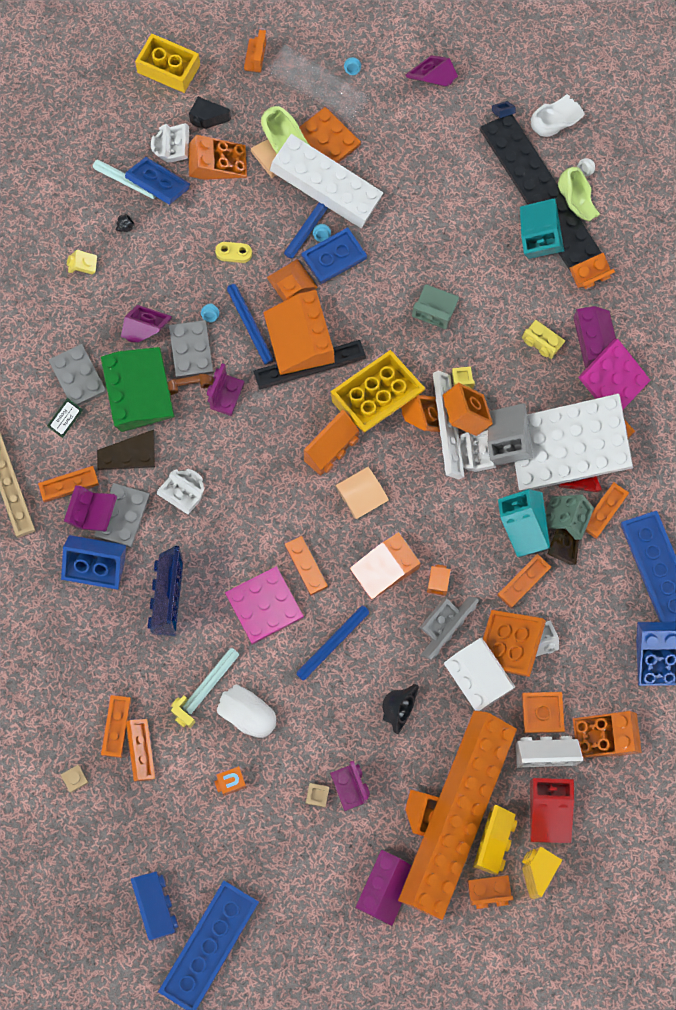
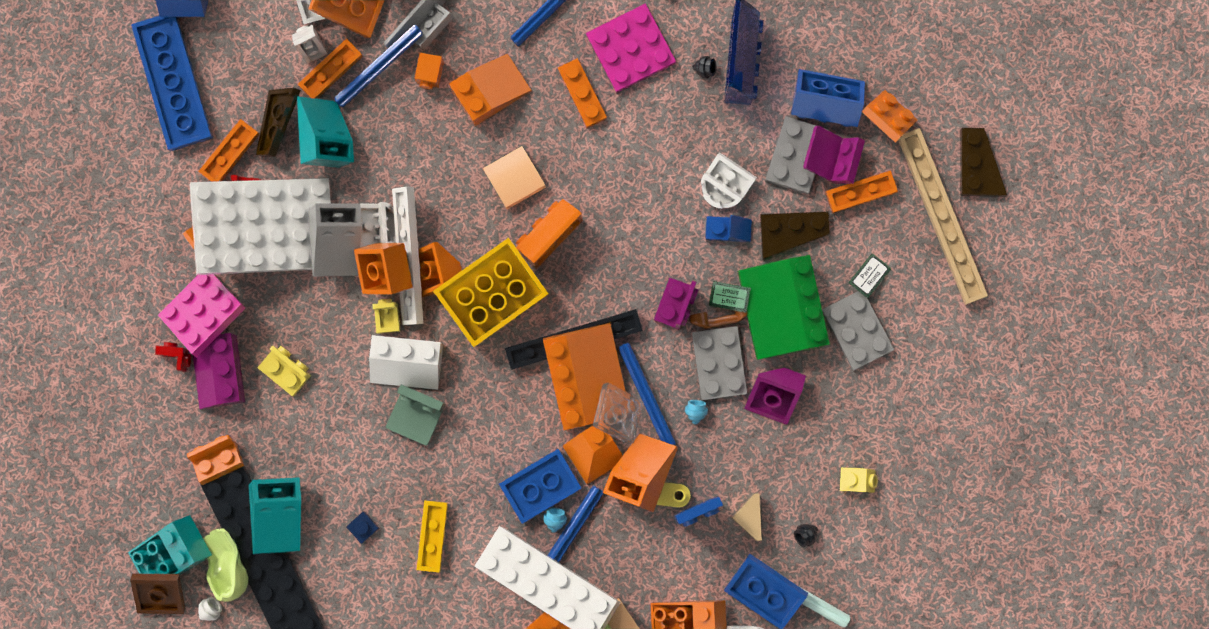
camera: 170 degrees left, 10 degrees up
sand green bracket [545,495,594,540] -> none
none -> teal slope [128,515,212,575]
none -> reddish brown plate [130,573,185,614]
none -> red bracket [155,342,191,372]
none -> white slope [292,25,327,64]
none -> blue axle [334,25,423,107]
none -> dark blue plate [346,511,379,544]
none -> white slope [369,335,443,390]
none -> yellow plate [416,500,448,573]
none -> clear plate [593,382,643,444]
none -> orange slope [603,434,678,512]
none -> blue plate [673,497,723,527]
none -> black plate [692,56,717,79]
none -> blue slope [705,215,752,242]
none -> clear green sticker [709,281,751,313]
none -> tan slope [731,494,762,541]
none -> orange plate [862,90,918,143]

